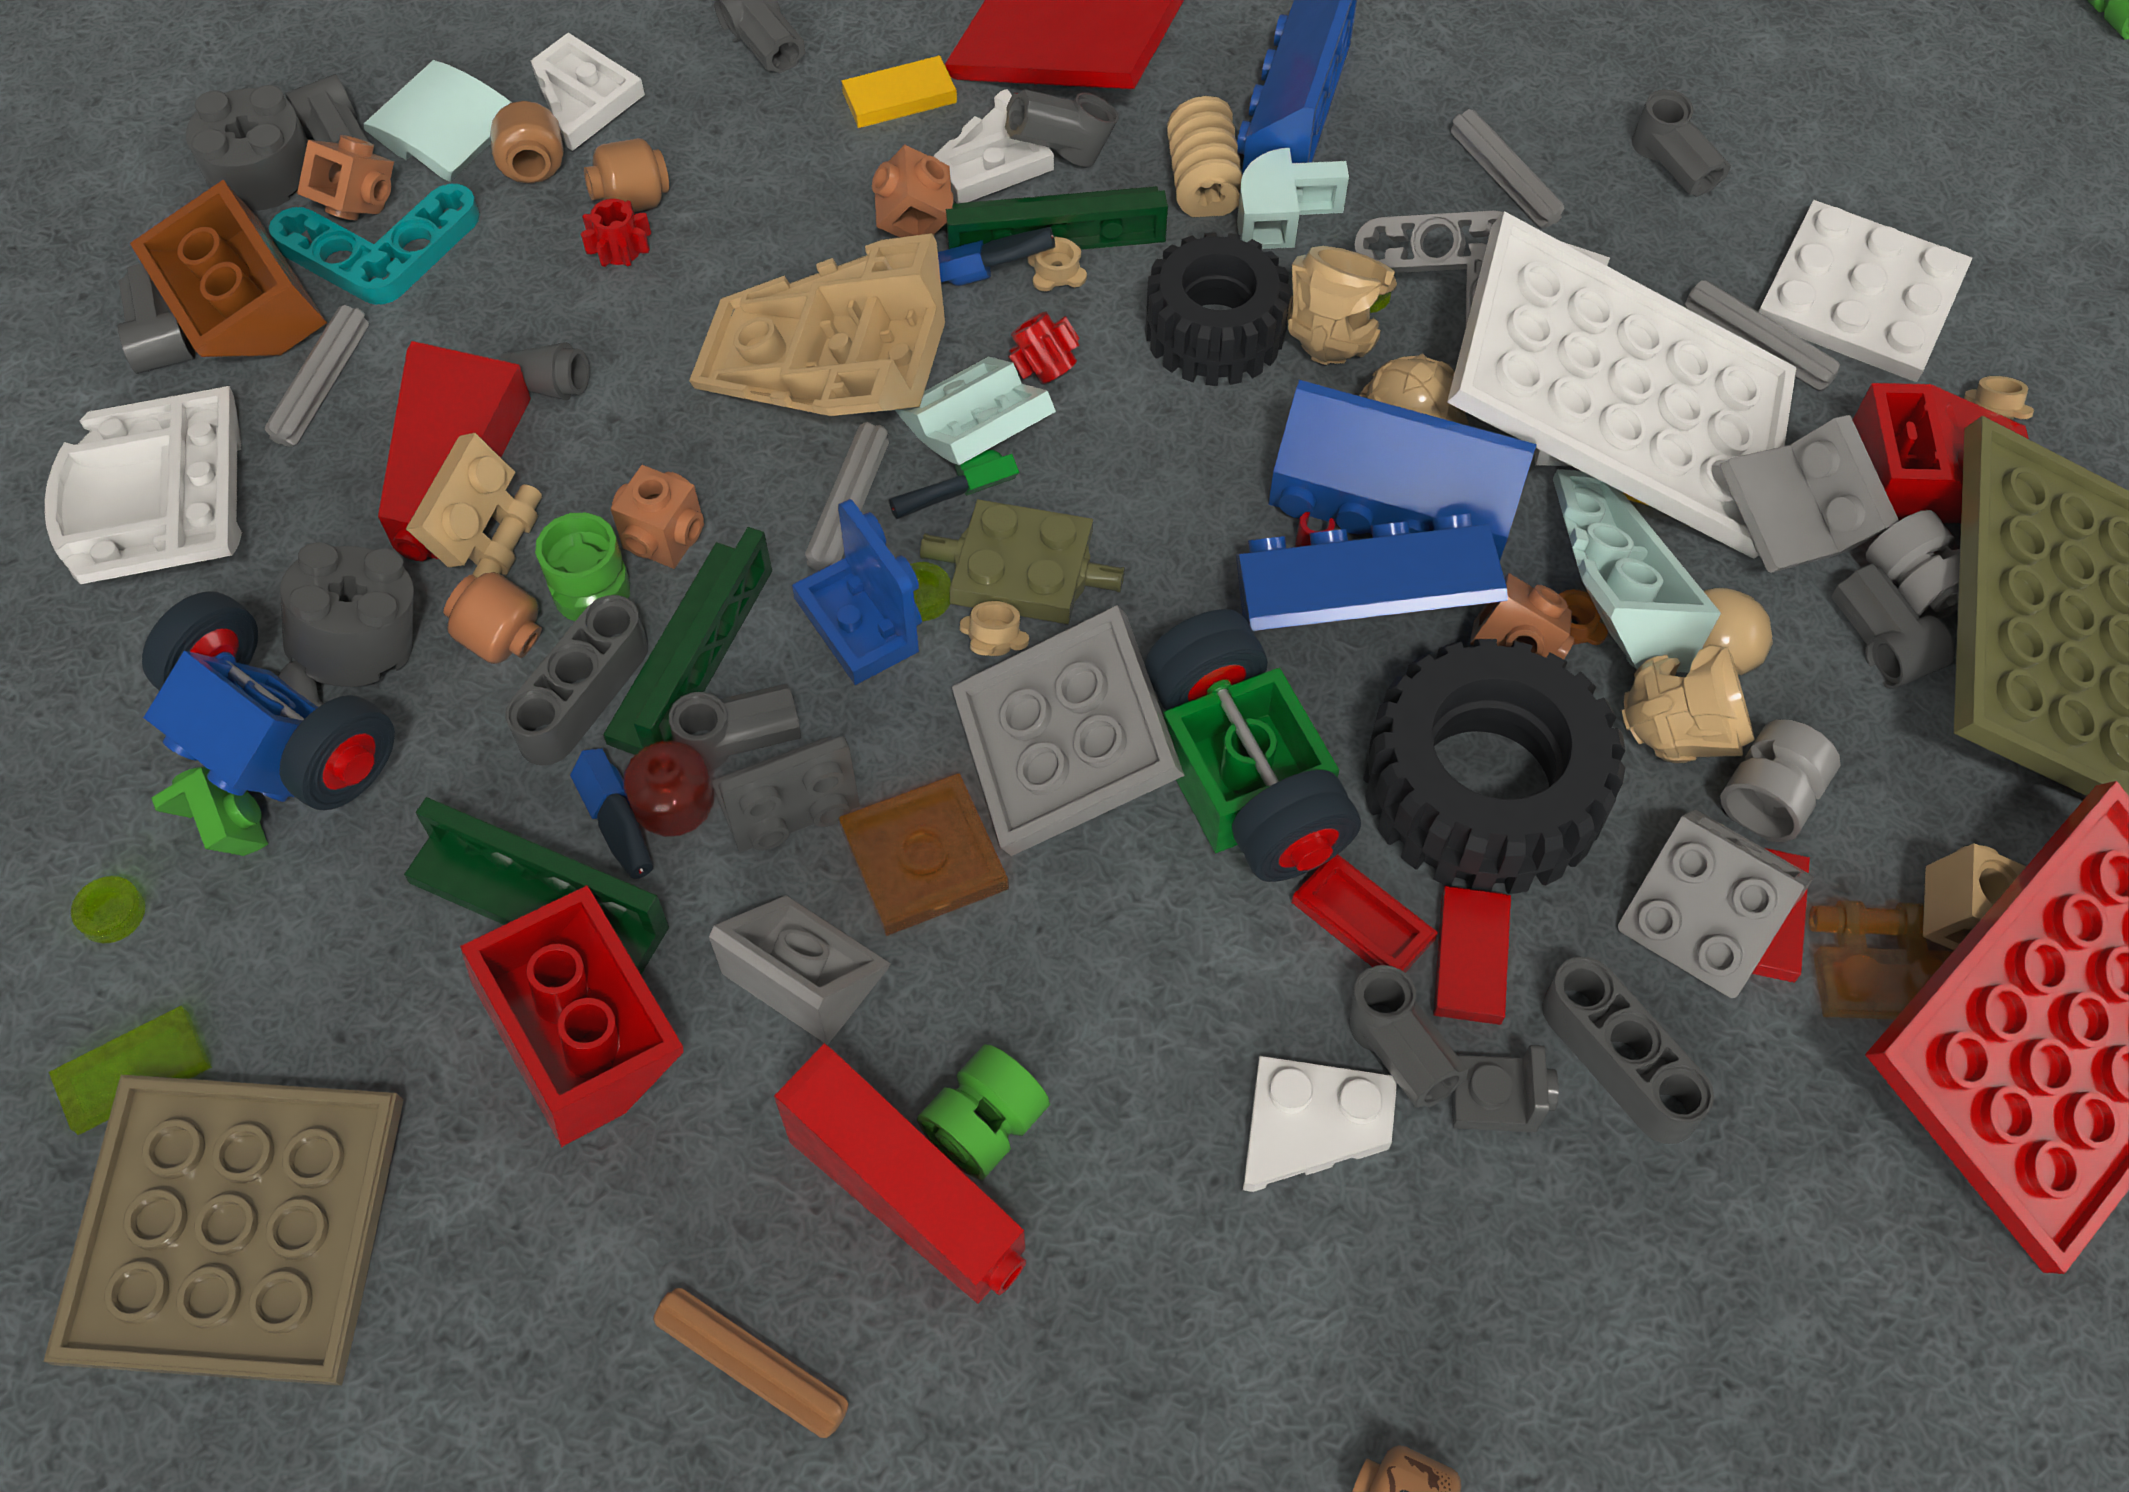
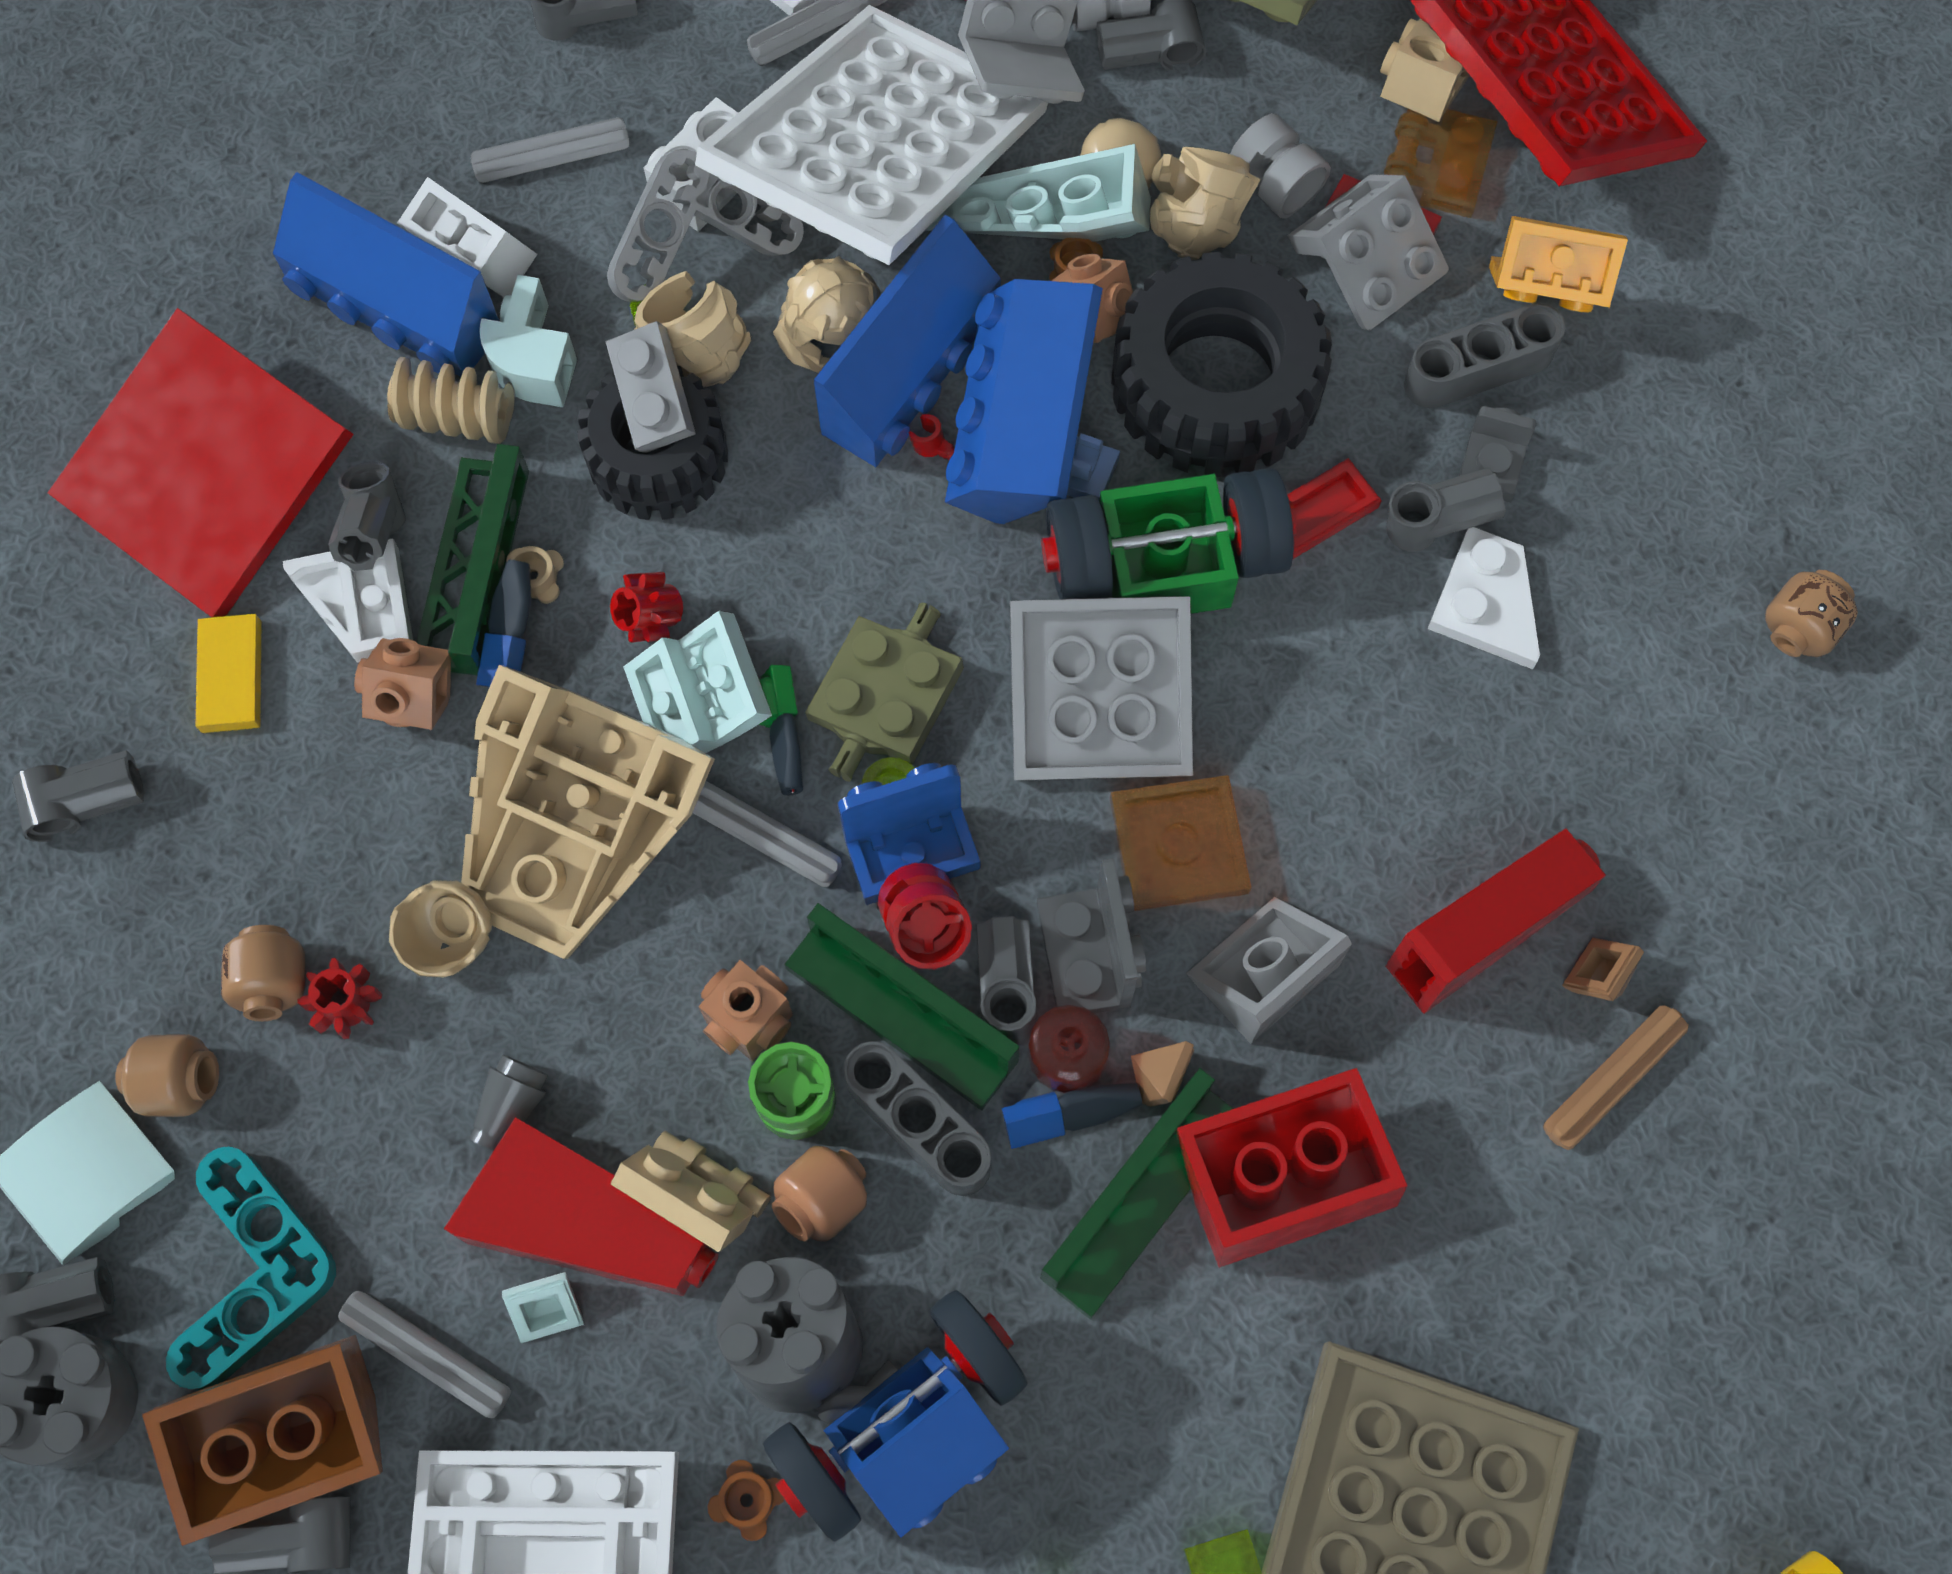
camera: 75 degrees left, 10 degrees up
bright green bracket [151,767,268,856] -> none
nougat brick [297,135,394,220] -> none
white wing [530,33,645,151] -> none
bright green wheel [917,1044,1050,1181] -> none
tan plate [960,601,1029,656] -> none
red tile [1433,886,1511,1025] -> none
none -> tan hair [389,881,492,978]
none -> white brick [397,177,538,297]
none -> light aqua slope [502,1272,584,1343]
none -> light grey plate [605,321,696,454]
none -> red wheel [878,863,972,969]
none -> medium blue tile [1067,433,1120,501]
none -> medium nougat slope [1131,1041,1194,1107]
none -> light orange bracket [1489,216,1628,313]
none -> medium nougat slope [1562,938,1644,1001]

